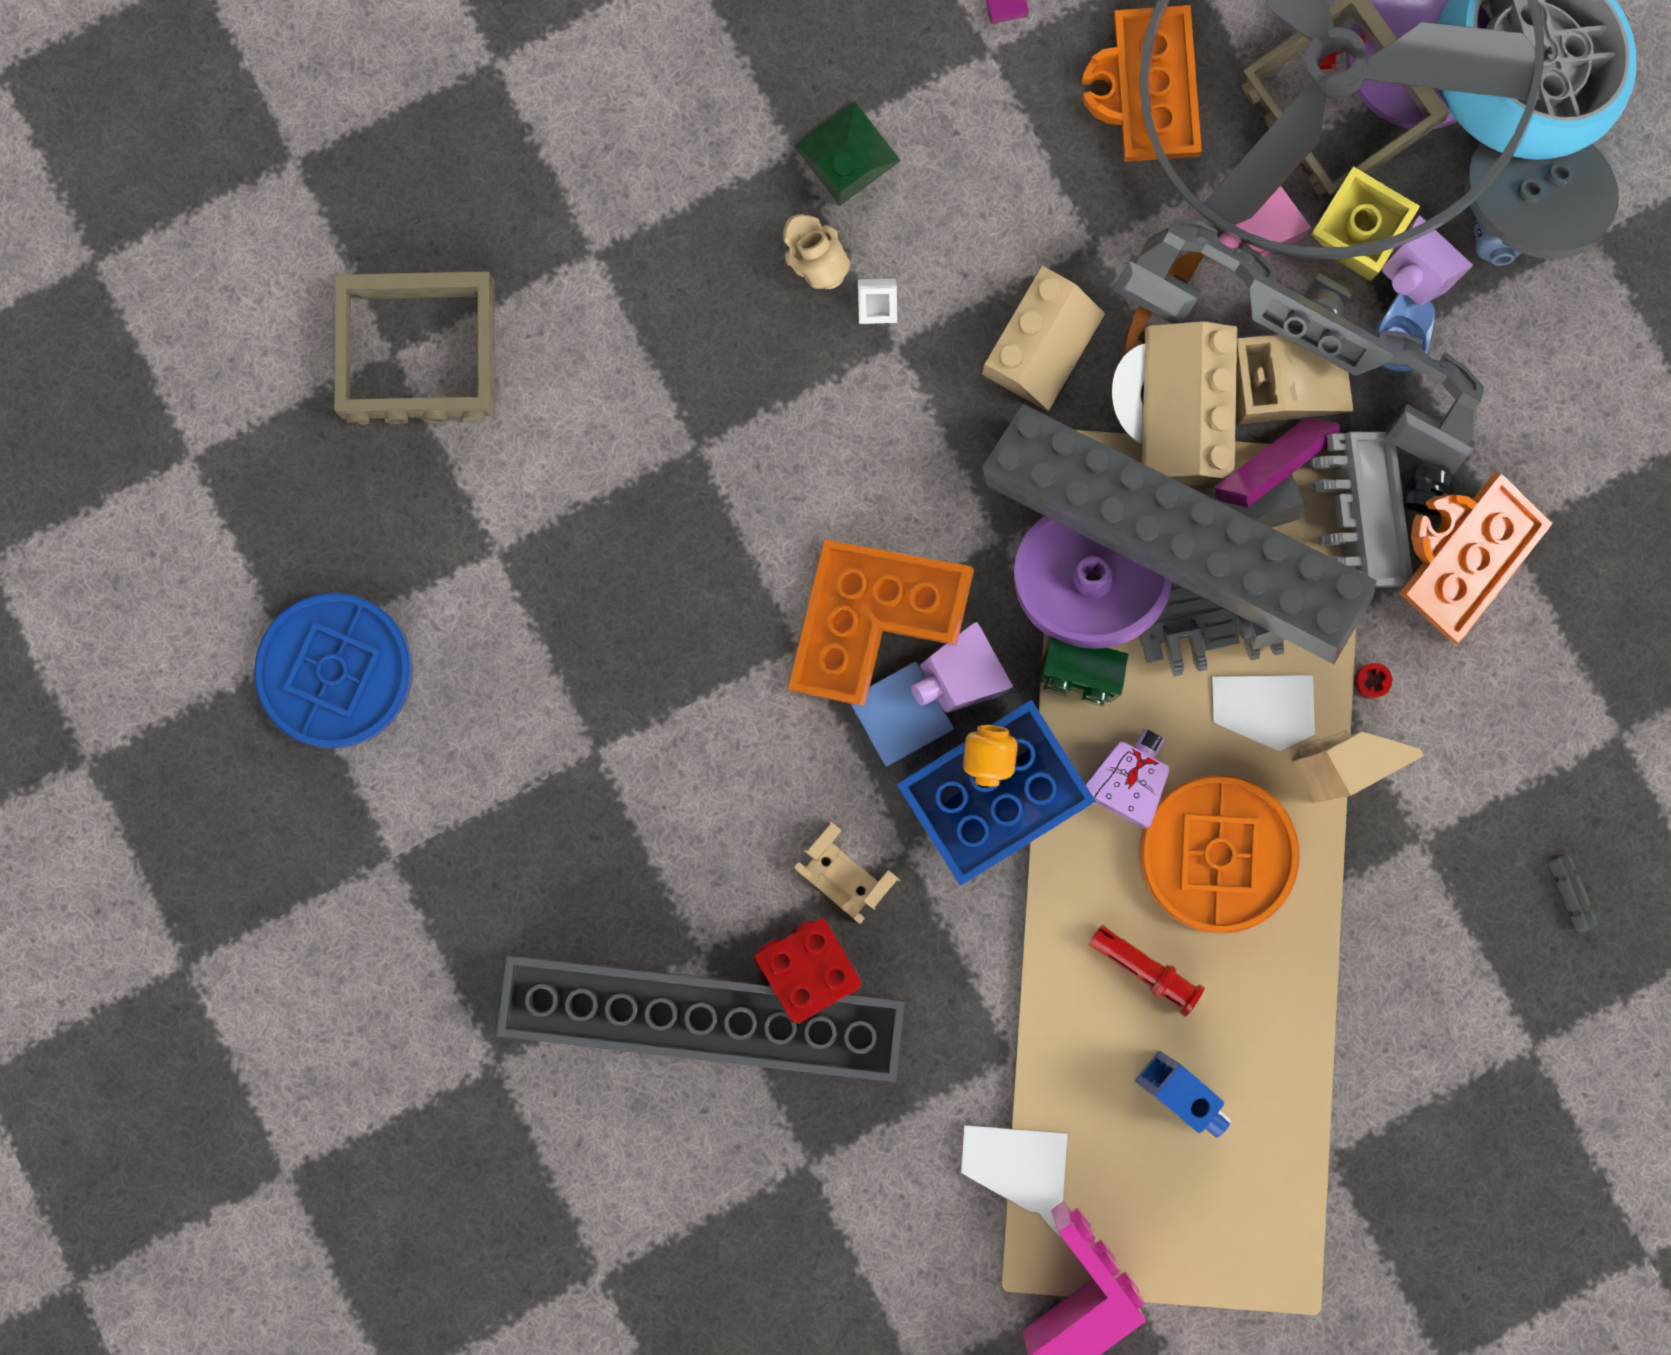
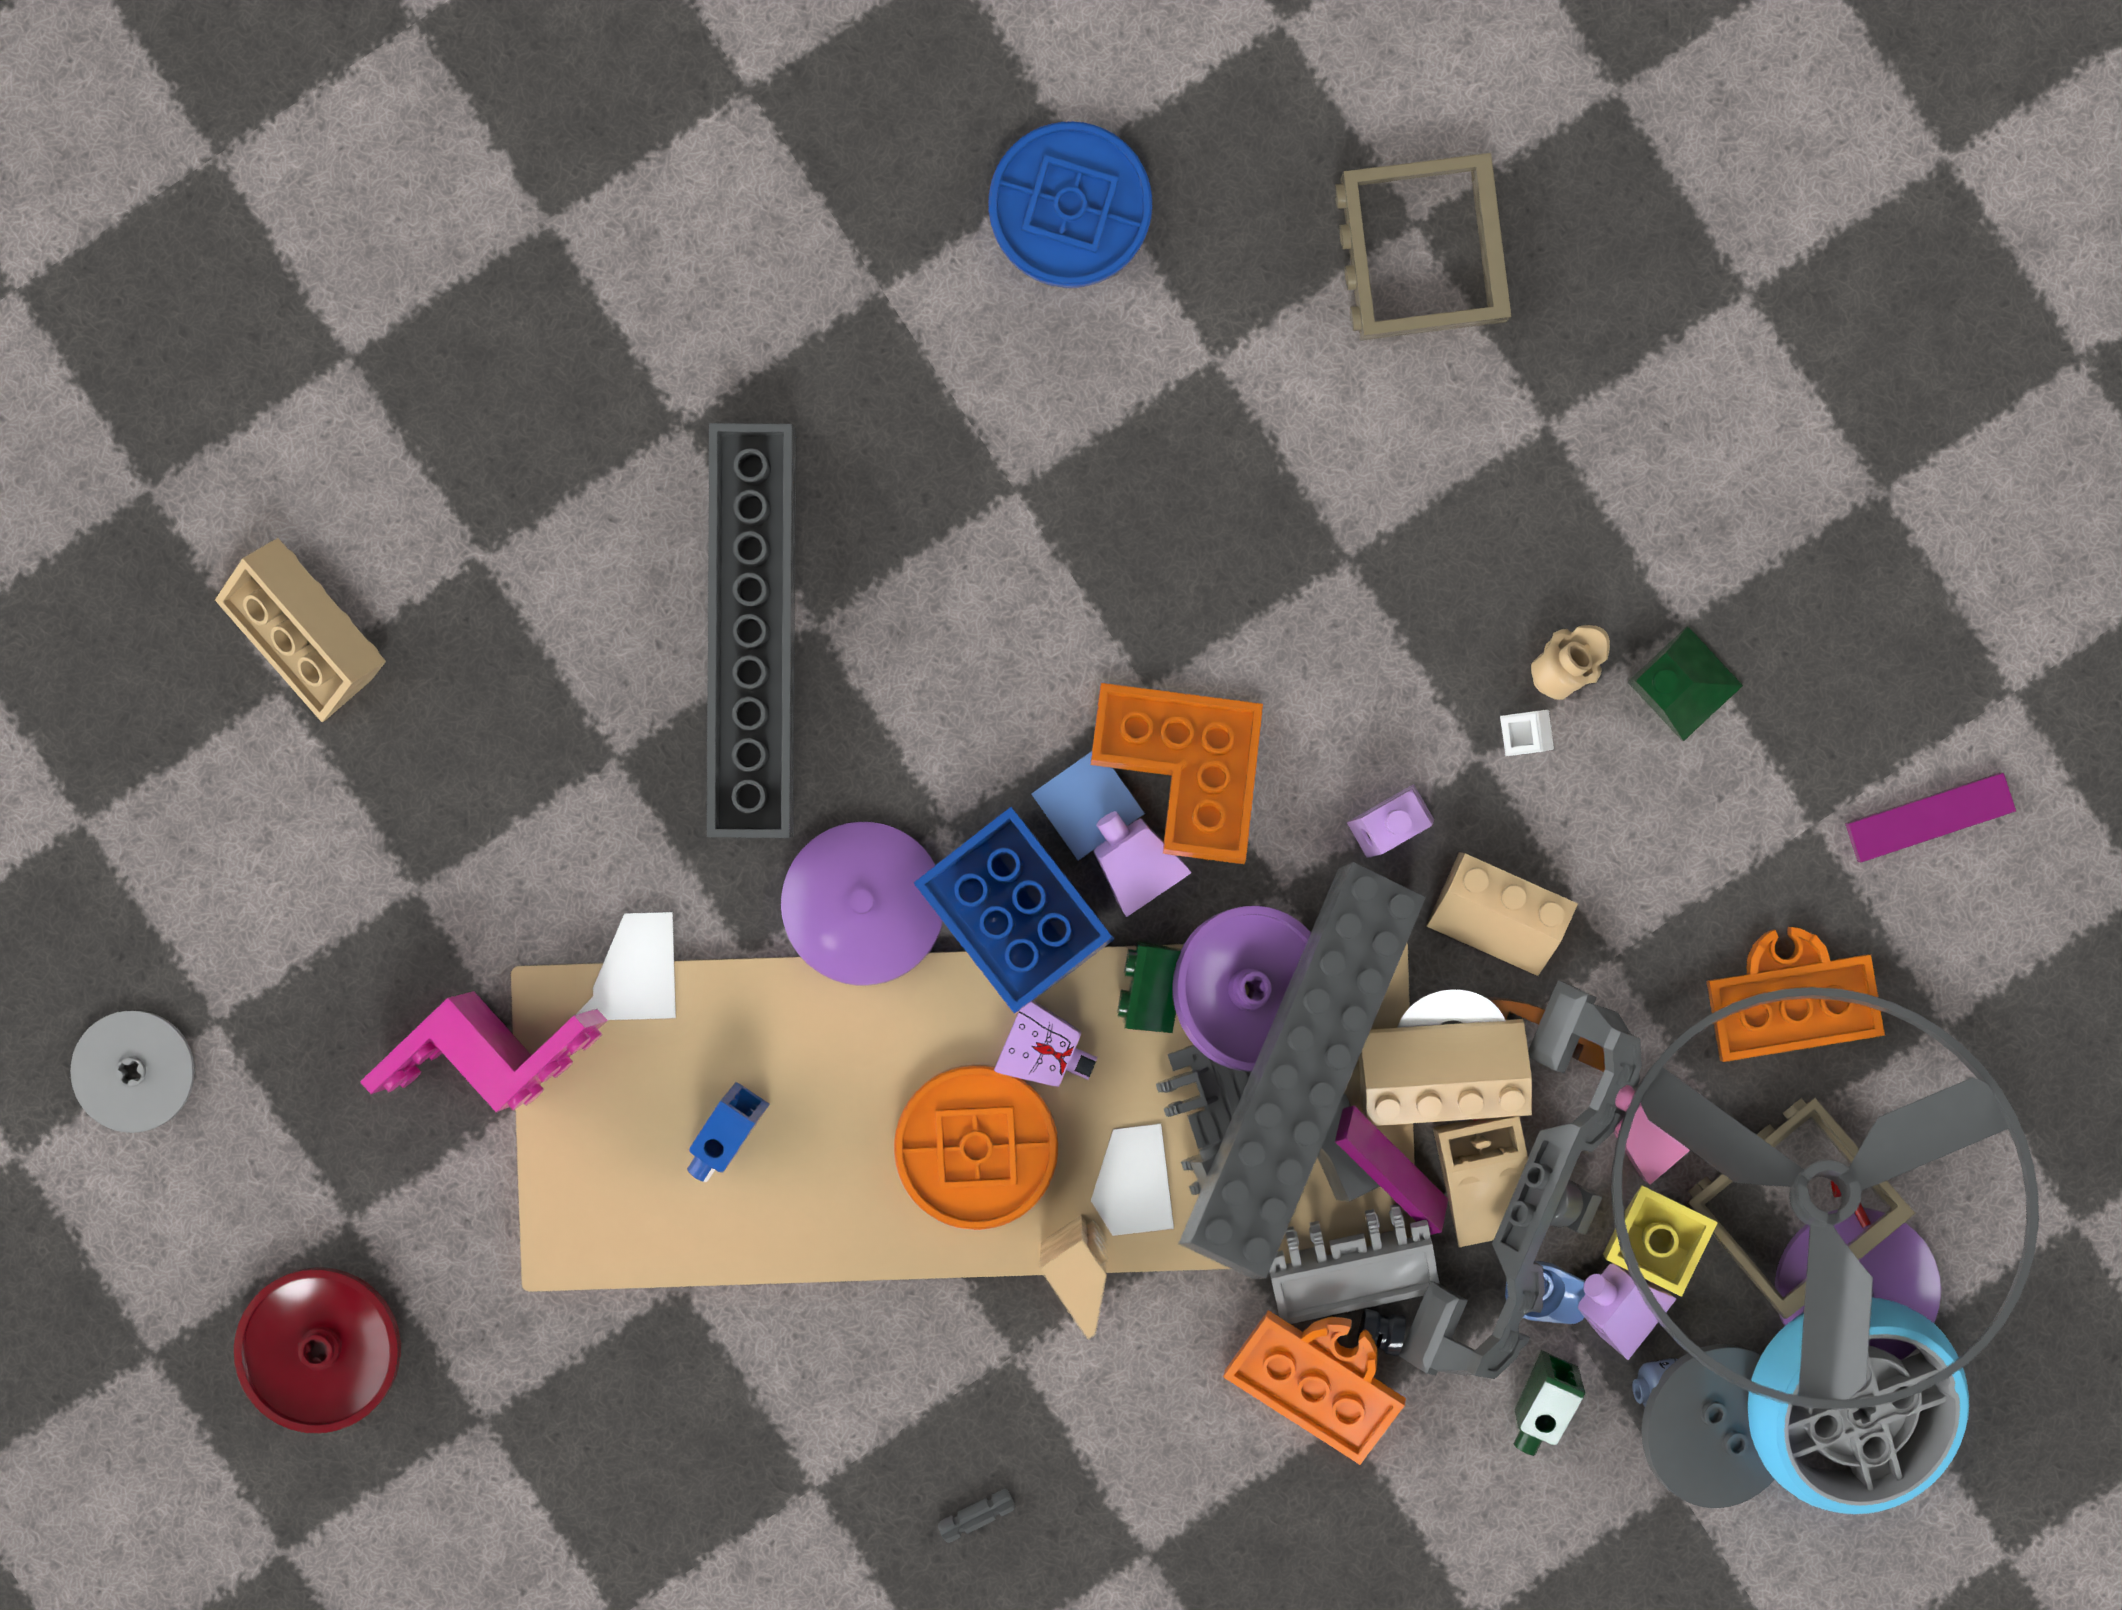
camera: 80 degrees right, 5 degrees up
red bracket [754,917,861,1024] -> none
tan piece [794,821,900,924] -> none
light orange head [963,725,1018,787] -> none
red pin [1088,924,1205,1017] -> none
red bush [1354,663,1393,699] -> none
none -> medium lavender dish [781,822,943,986]
none -> lavender torso [1347,784,1434,858]
none -> dark green torso [1513,1350,1586,1456]

